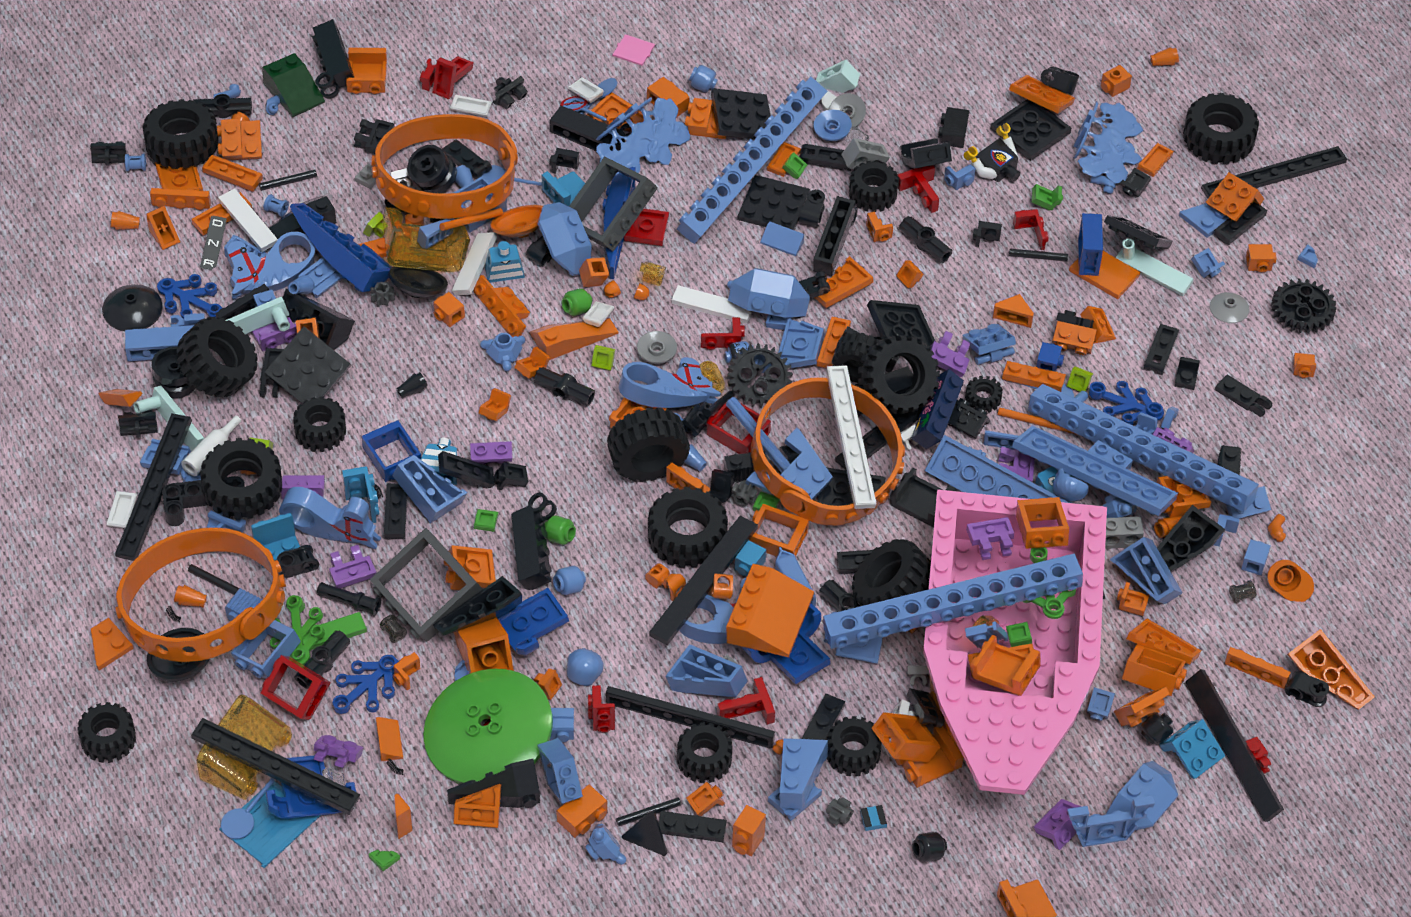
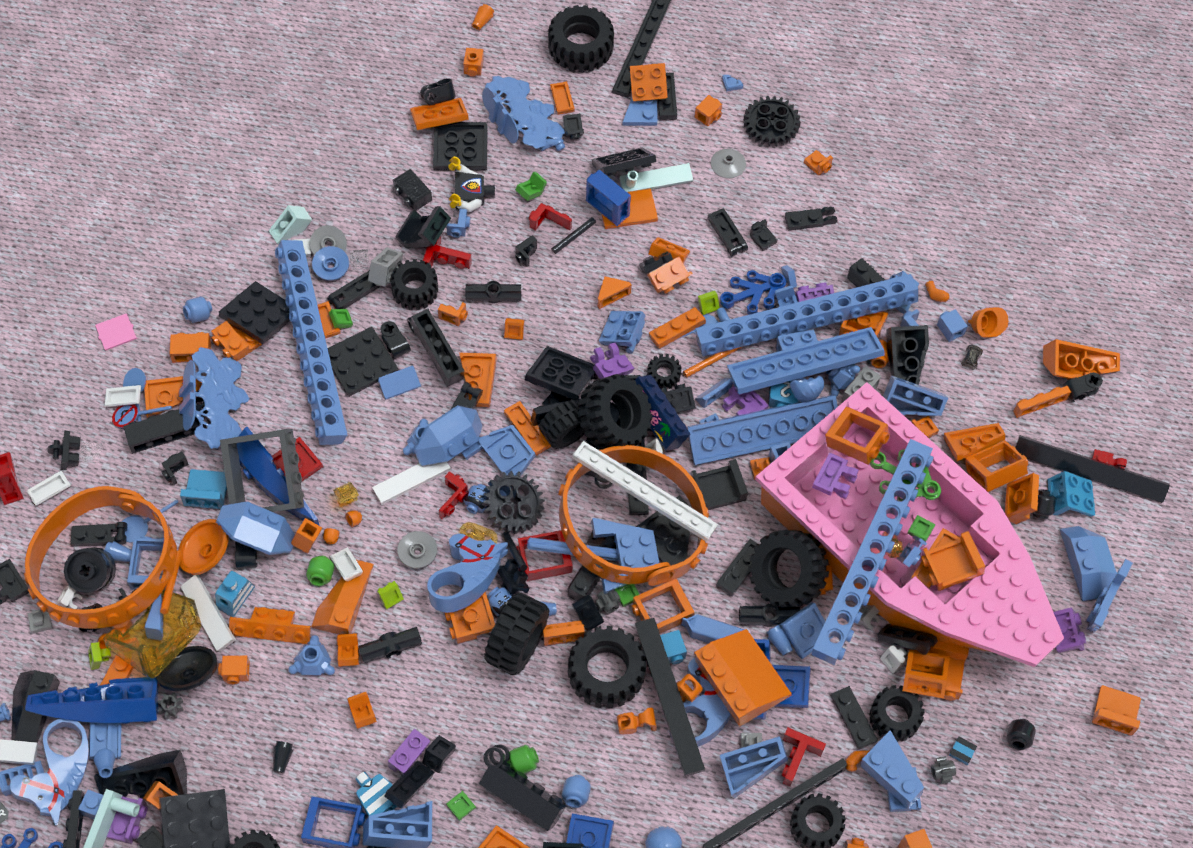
camera: 50 degrees left, 10 degrees up
blue brick [1036,342,1064,371] -> none
medium blue bracket [1191,248,1225,278] -> none

